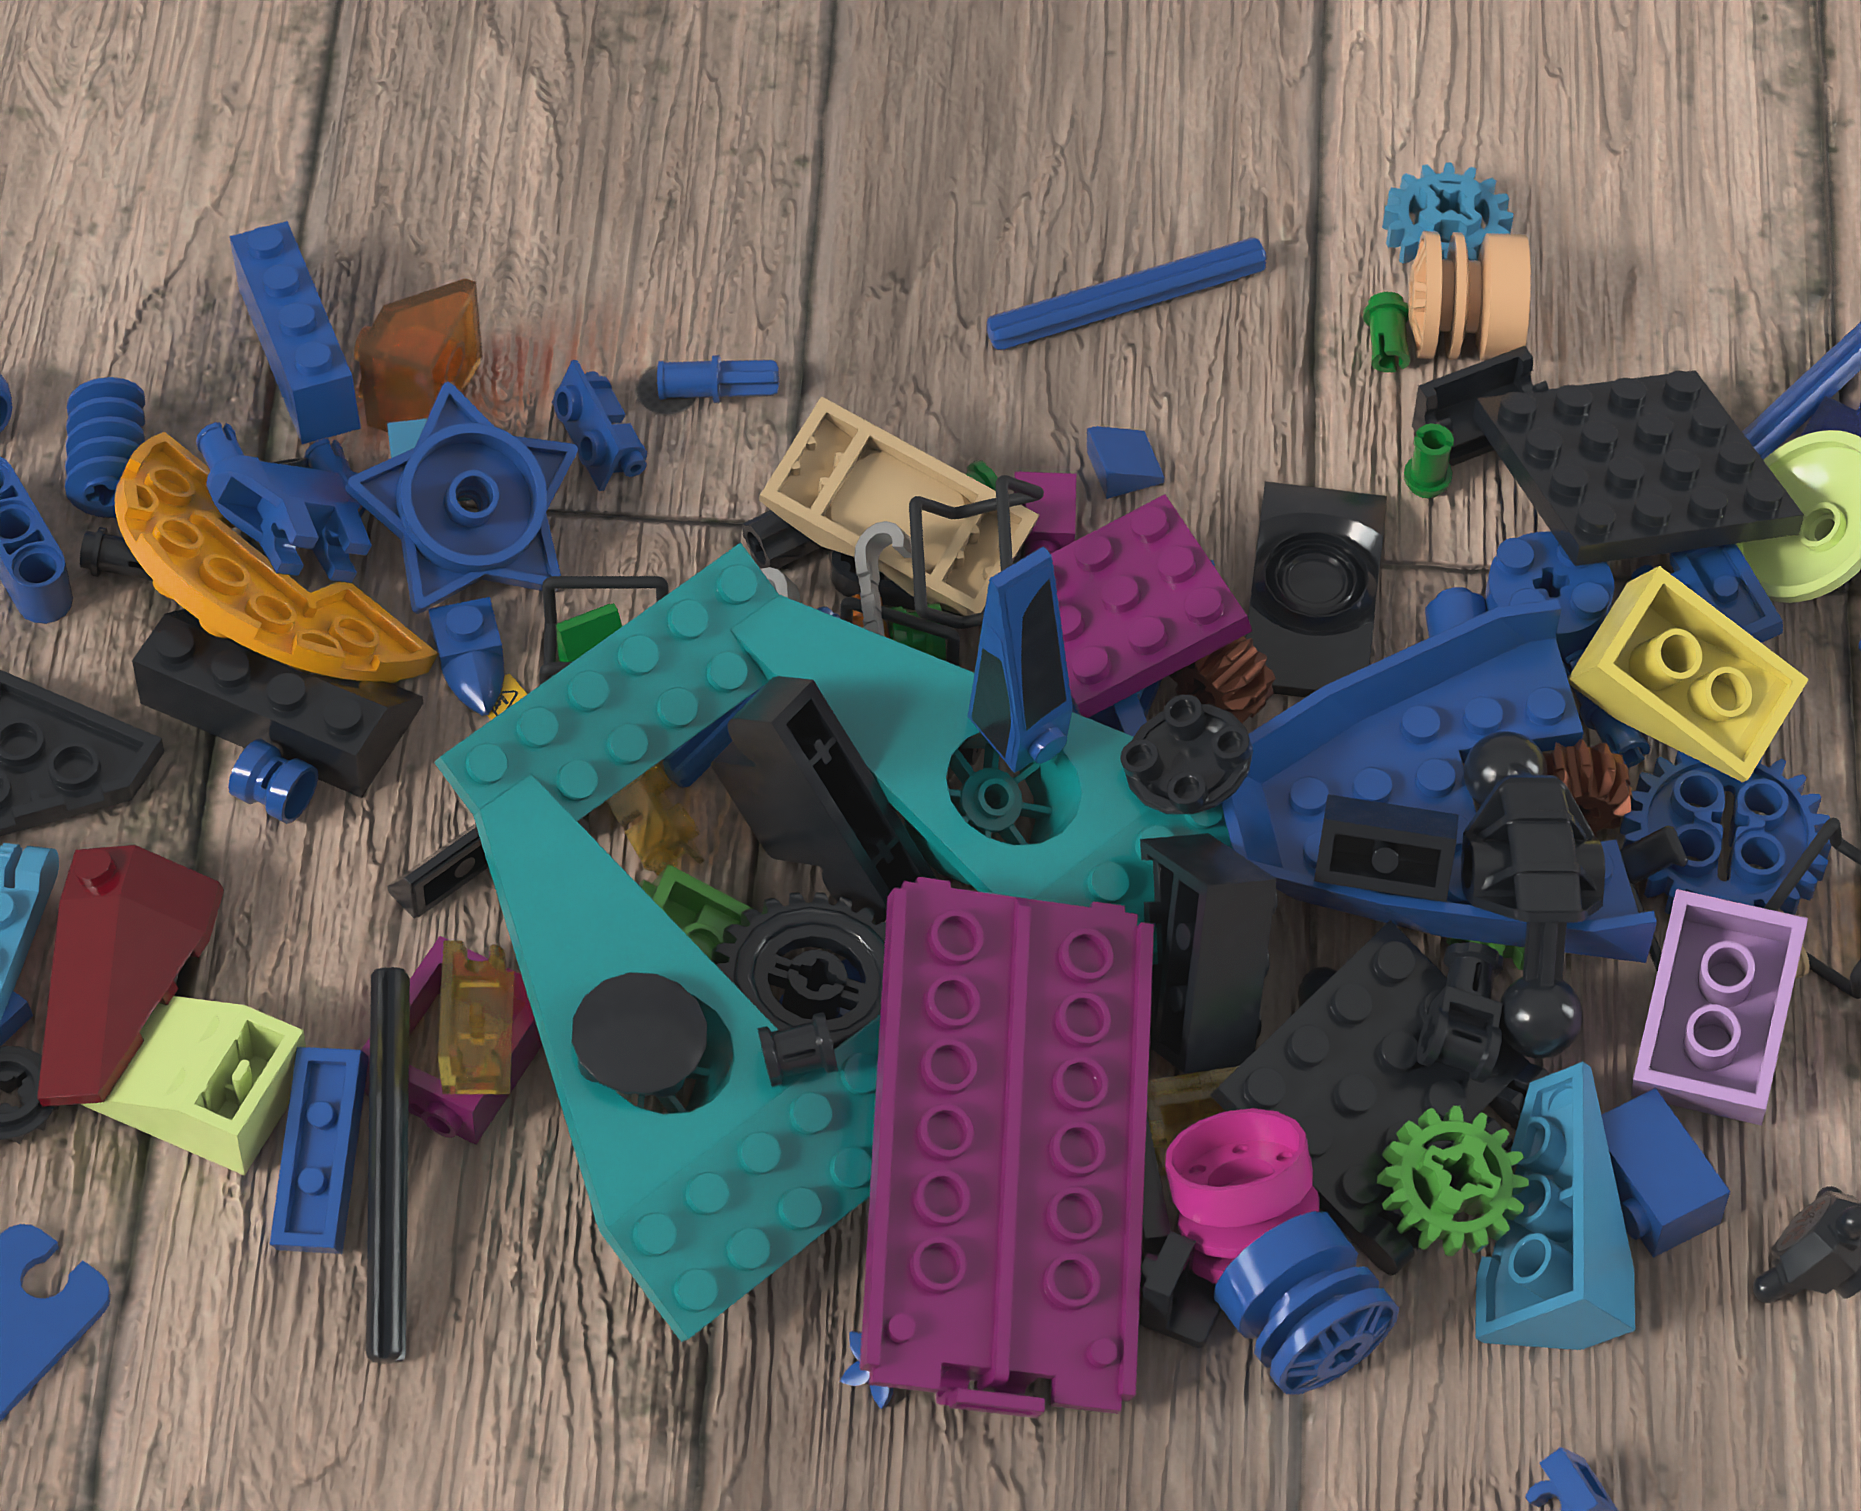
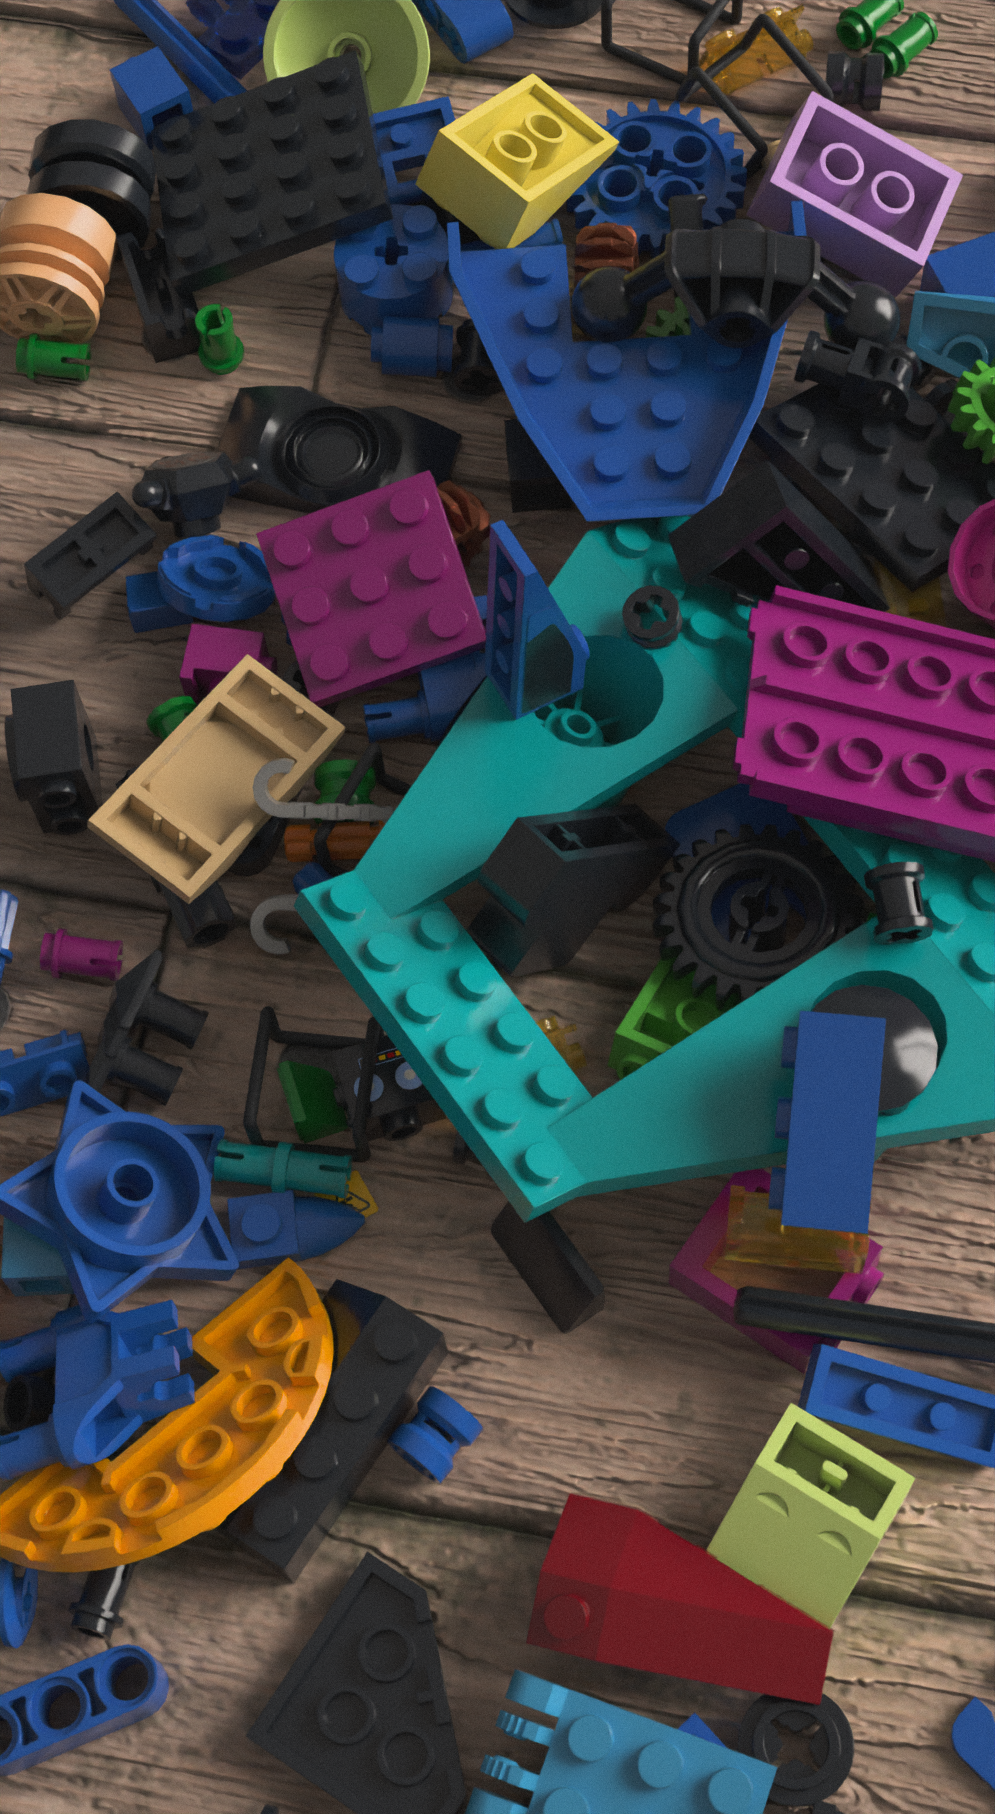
camera: 75 degrees left, 10 degrees up
black piece [909,475,1044,629] -> none
black dish [1120,695,1253,815] -> none
black brick [1314,794,1459,902] -> none
none -> black brick [5,680,103,835]
none -> black hinge [24,492,157,620]
none -> black wheel [26,119,156,261]
none -> magenta pin [40,928,123,981]
none -> black connector [86,949,209,1106]
none -> blue brick [109,46,193,150]
none -> black rock [132,452,262,537]
none -> blue tile [156,535,275,622]
none -> teal pin [214,1139,352,1199]
none -> black bush [622,585,683,649]
none -> blue brick [768,1011,886,1234]

